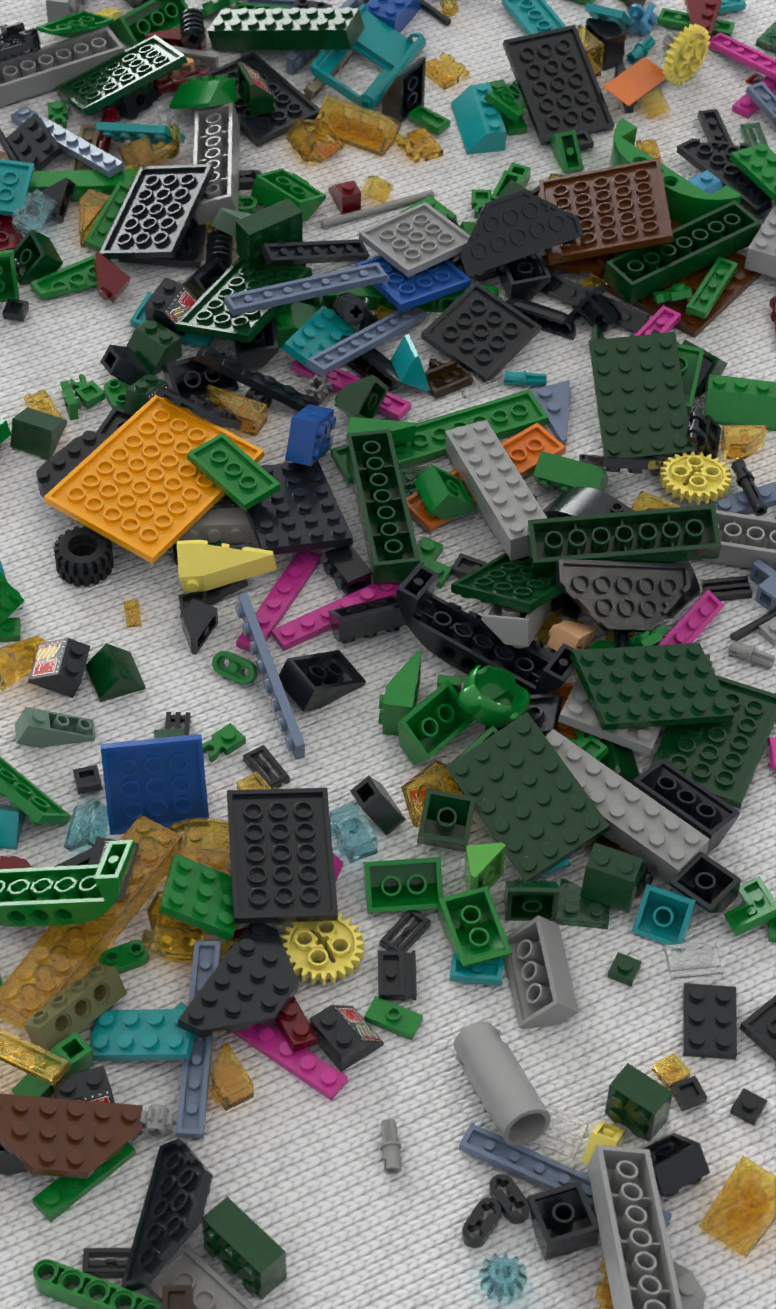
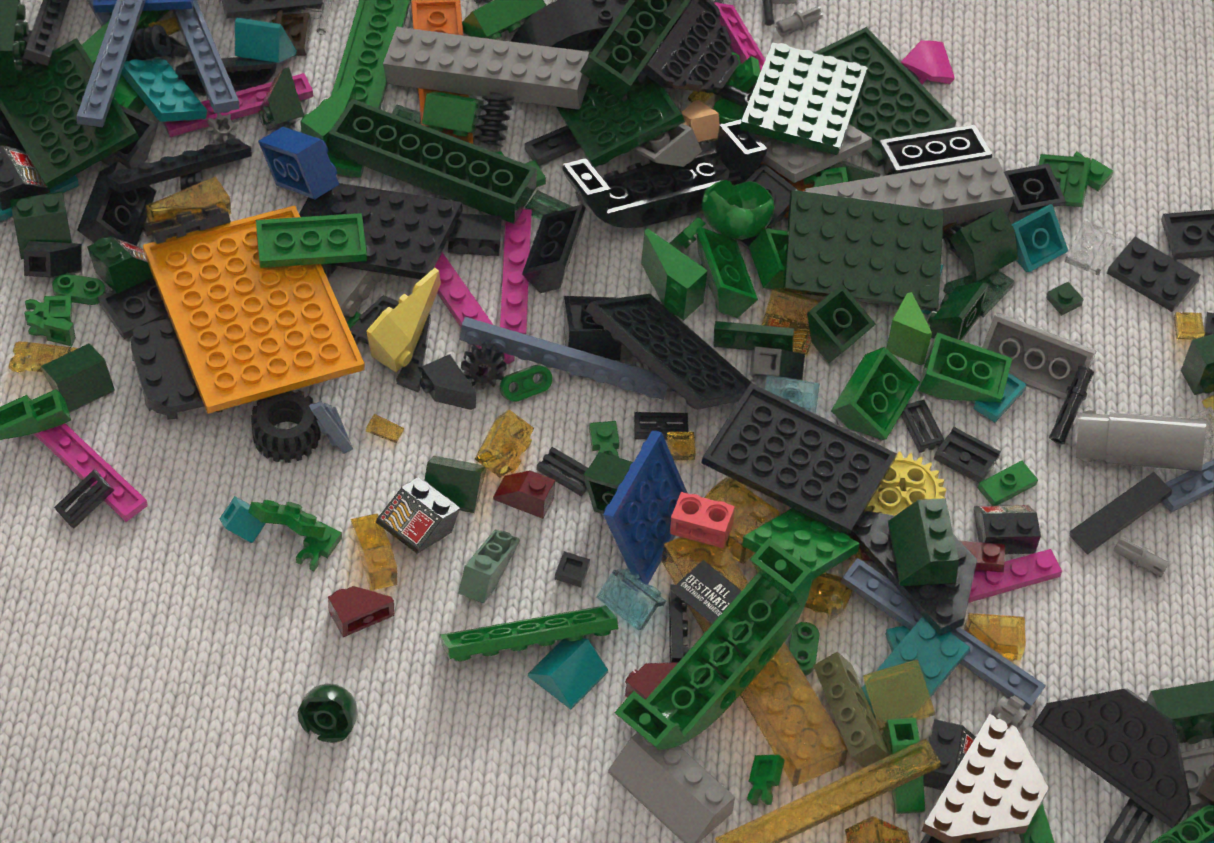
camera: 60 degrees left, 5 degrees up
none -> sand blue wing [309,401,353,454]
none -> black gear [461,342,507,389]
none -> black piece [474,91,514,146]
none -> clear yellow brick [474,410,534,478]
none -> dark red slope [493,470,555,519]
none -> black plate [586,293,752,410]
none -> coral brick [670,492,735,548]
none -> dark green plate [714,321,794,352]
none -> clear yellow tile [862,659,935,731]
none -> dark green slope [888,498,959,586]
none -> black pin [1049,366,1094,444]
none -> black tile [1069,472,1172,554]

